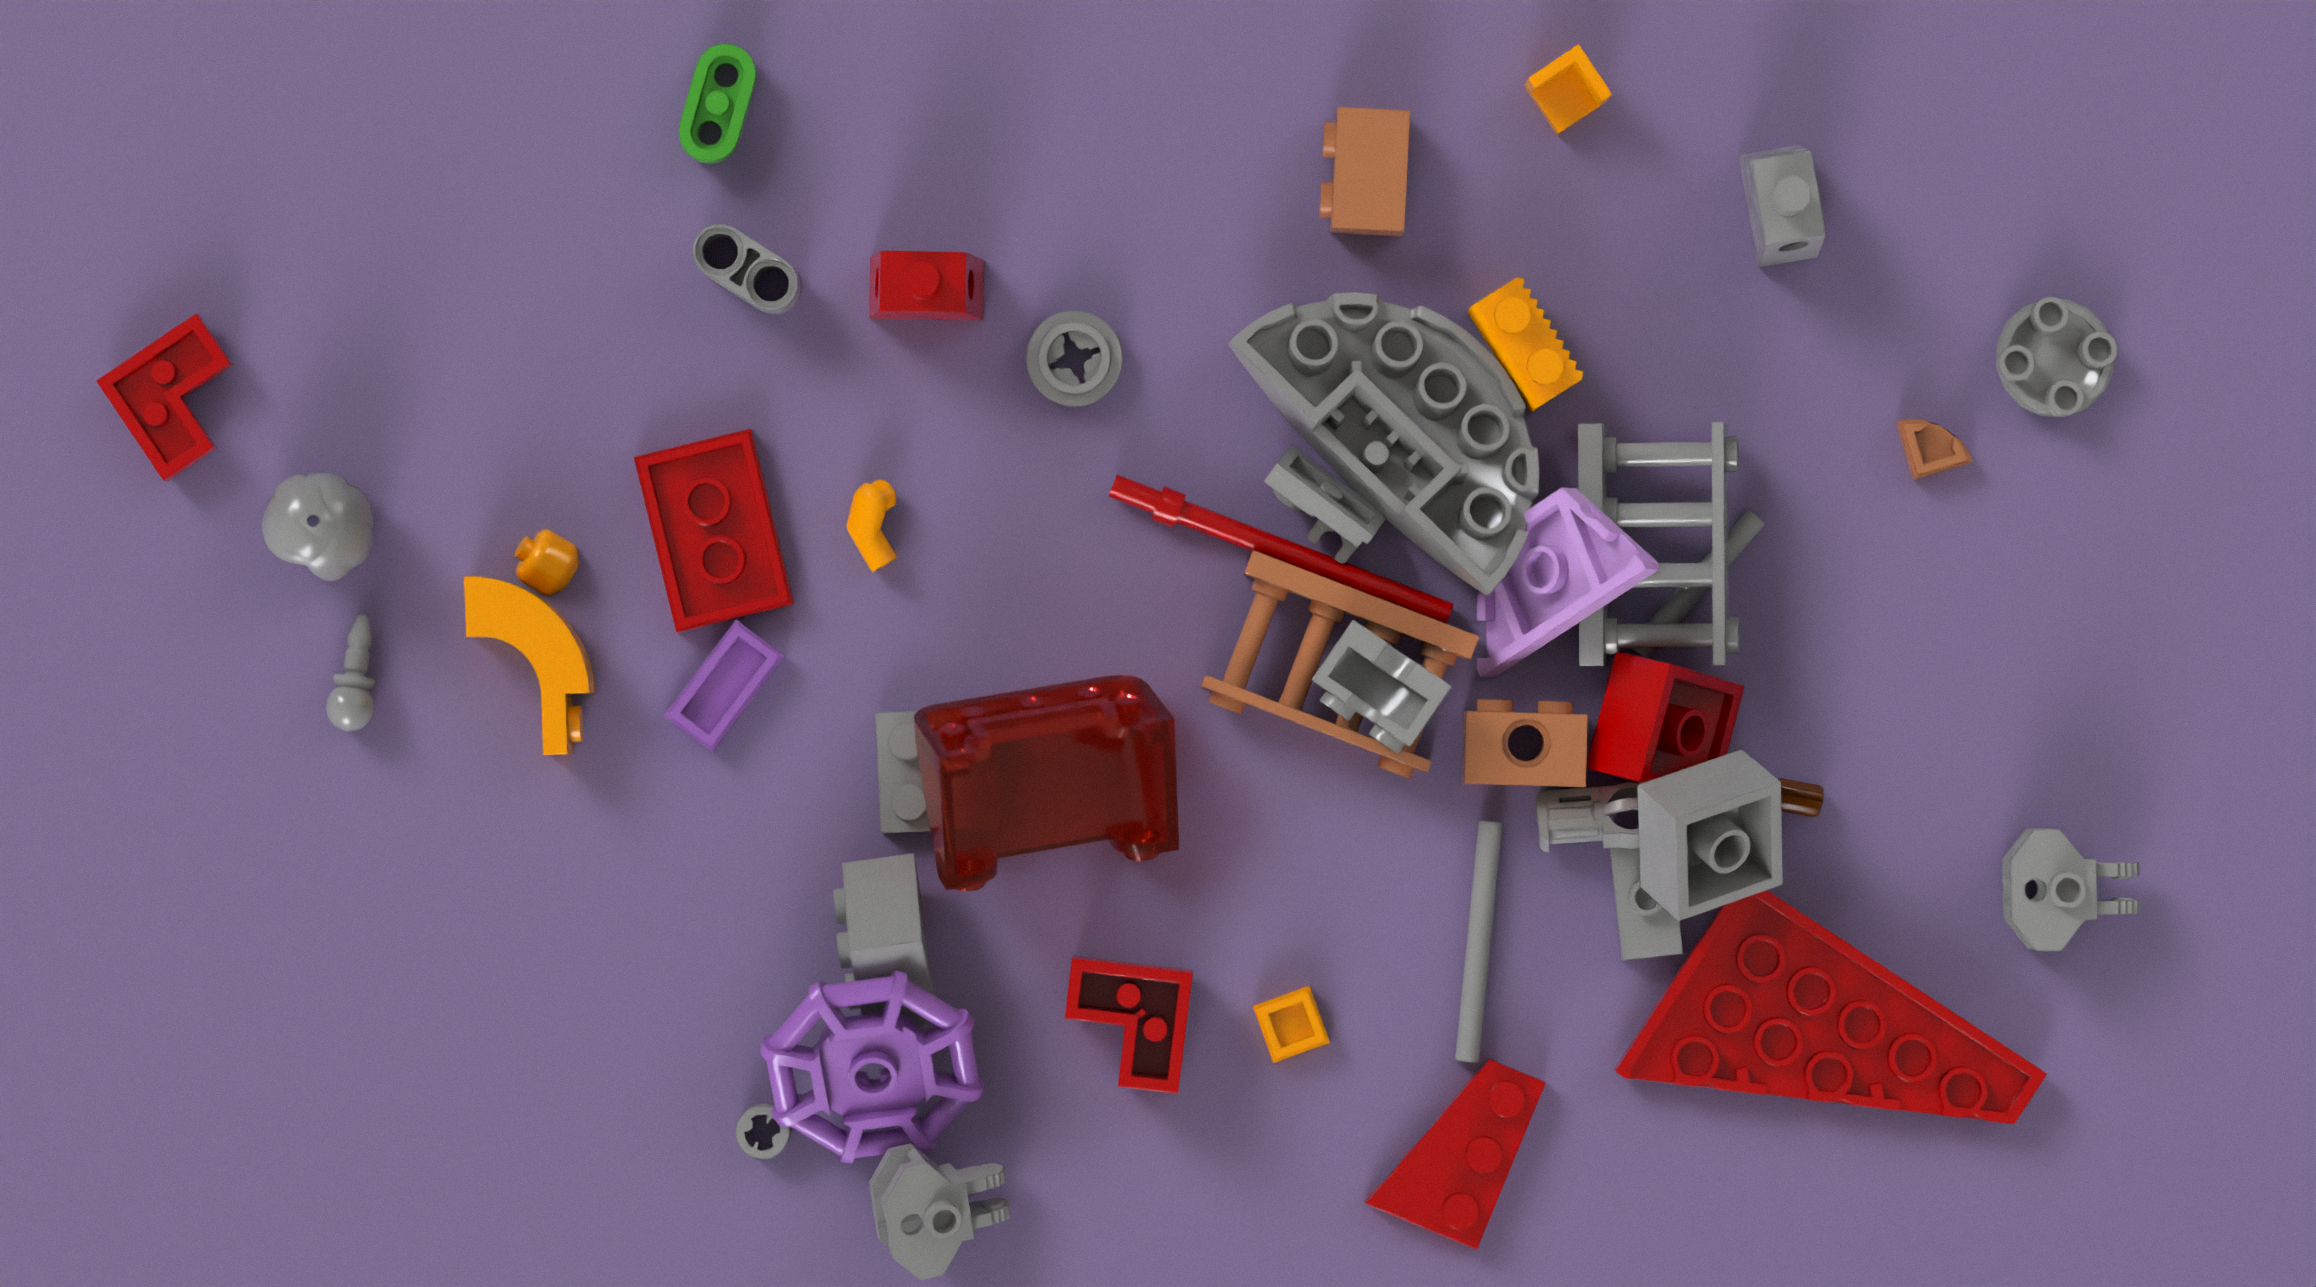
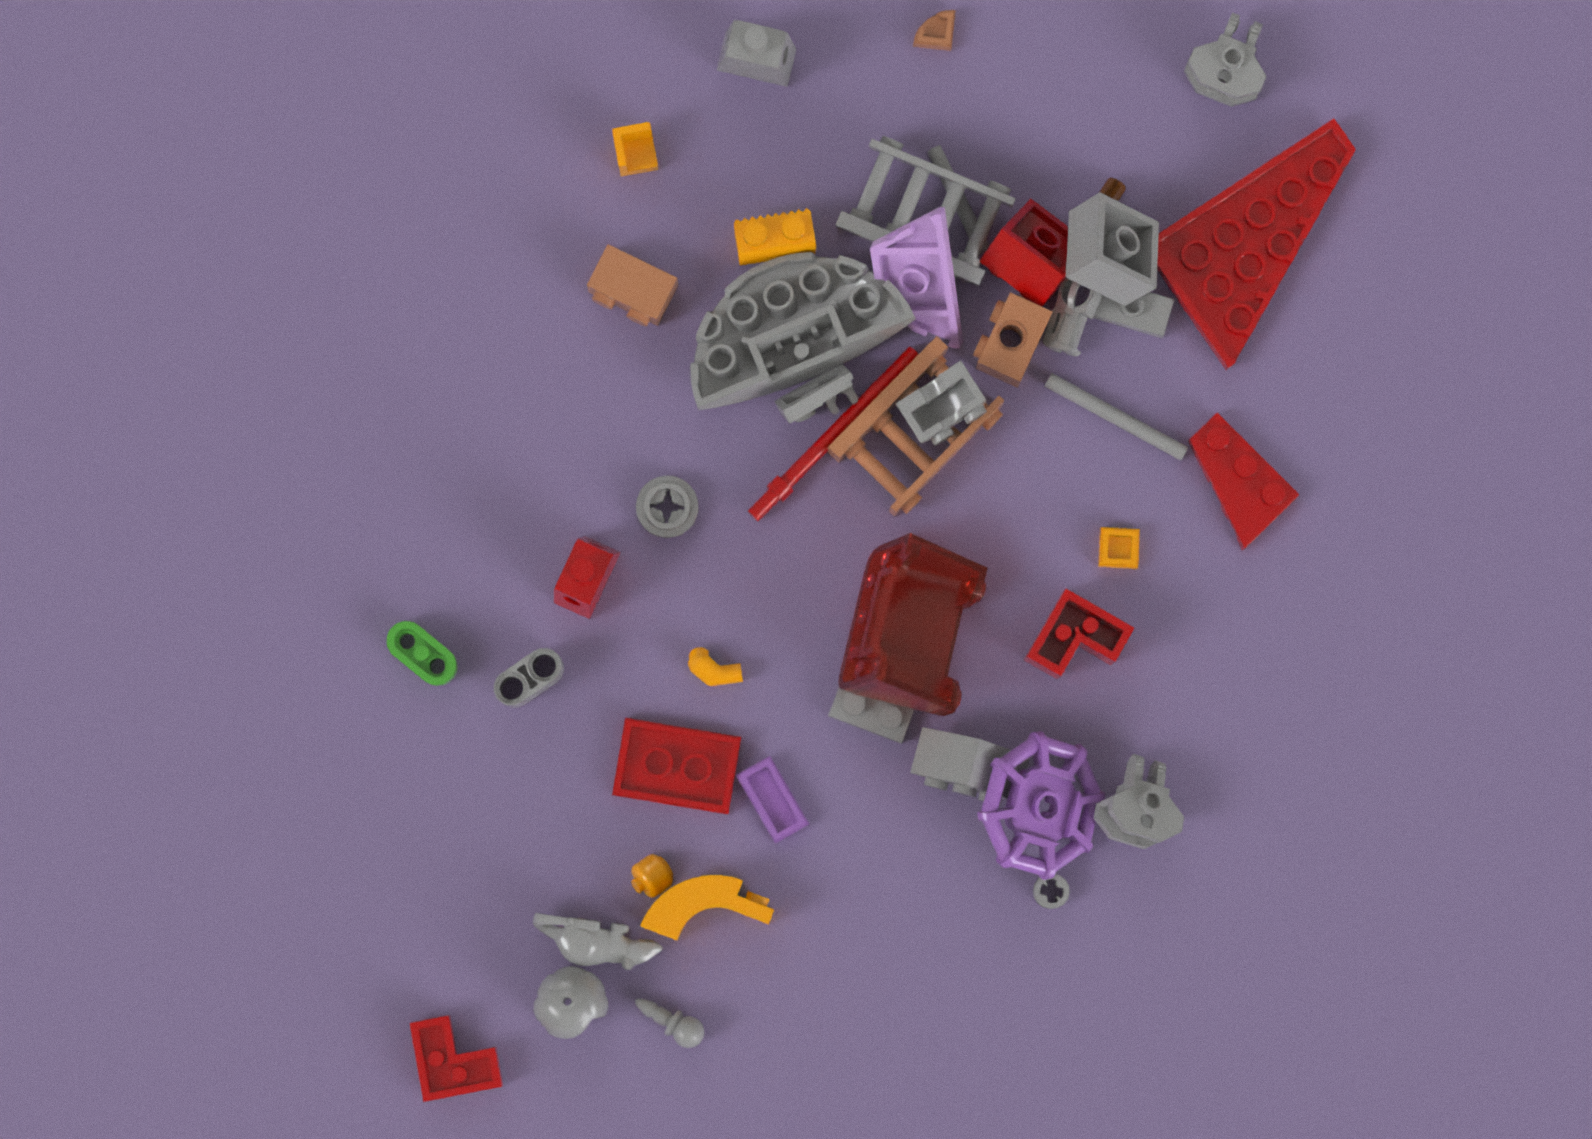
camera: 70 degrees left, 5 degrees down
none -> light grey animal [533,913,662,970]

